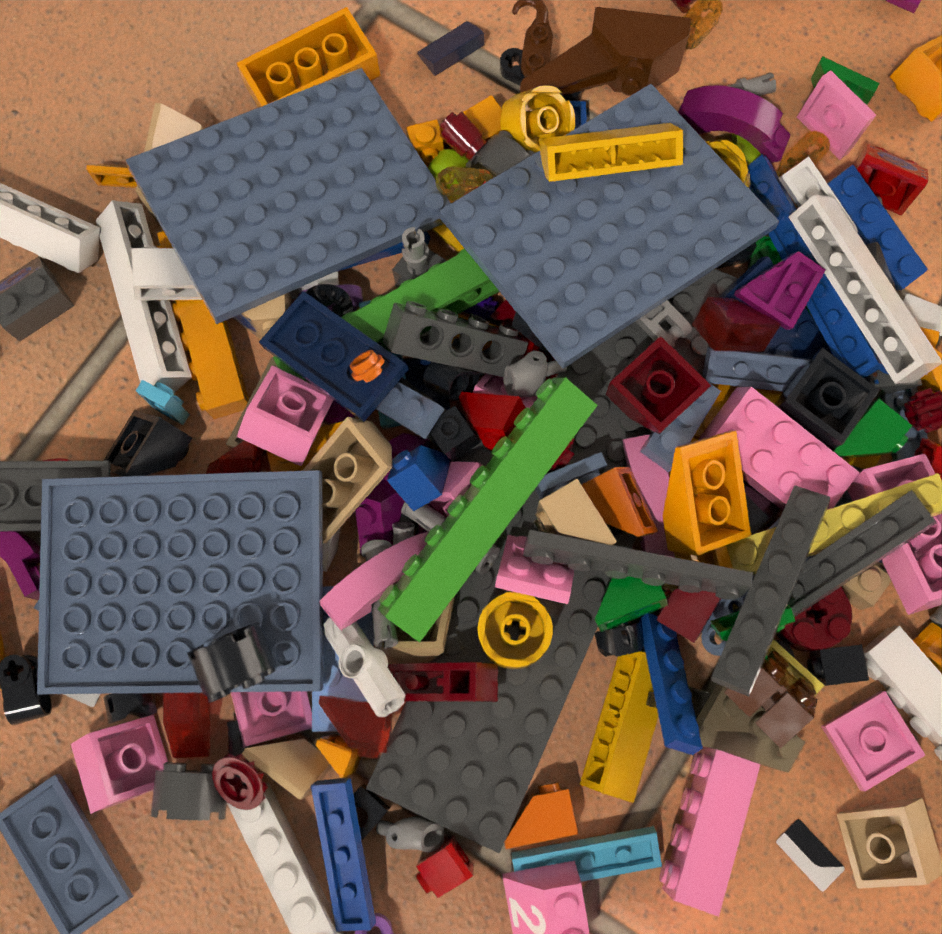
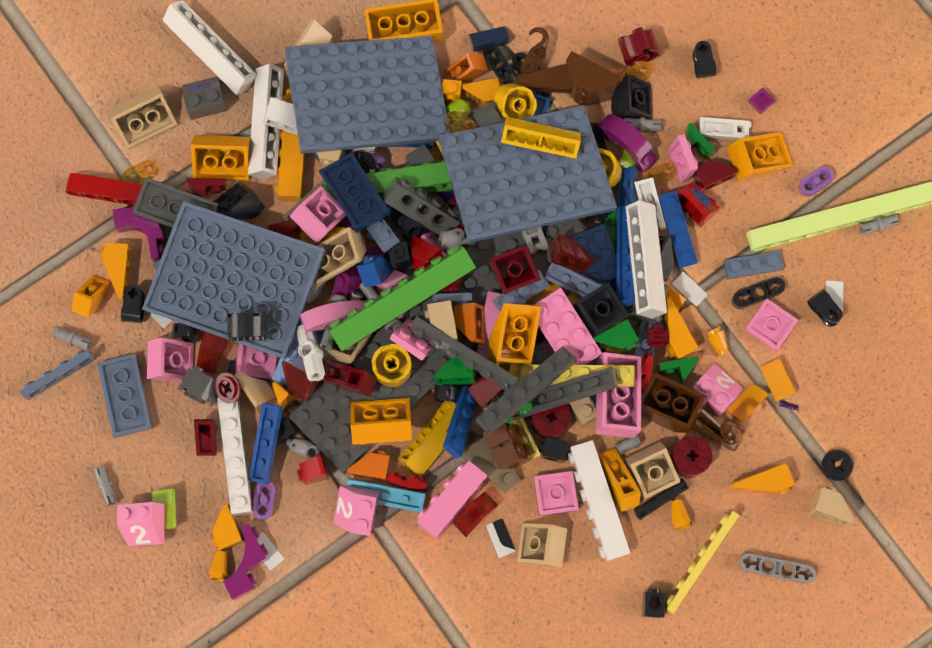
camera: 15 degrees right, 0 degrees up
light orange slope [86,164,137,188] -> none
medium azure plate [135,380,190,425] -> none
orange plate [349,350,384,382] -> none
light grey pin [402,227,429,276] -> none
dark red brick [440,112,487,160] -> none
magenta wing [734,251,826,330] -> none
none -> dark red slope [186,178,227,200]
none -> light orange slope [191,135,251,181]
none -> dark red slope [194,419,218,456]
none -> light orange slope [351,398,412,445]
none -> red slope [386,472,428,491]
none -> orange slope [443,52,488,83]
none -> clear red slope [453,492,498,537]
none -> black beam [483,44,517,85]
none -> black slope [611,74,653,120]
none -> dark red slope [692,160,737,191]
none -> white plate [699,117,751,140]

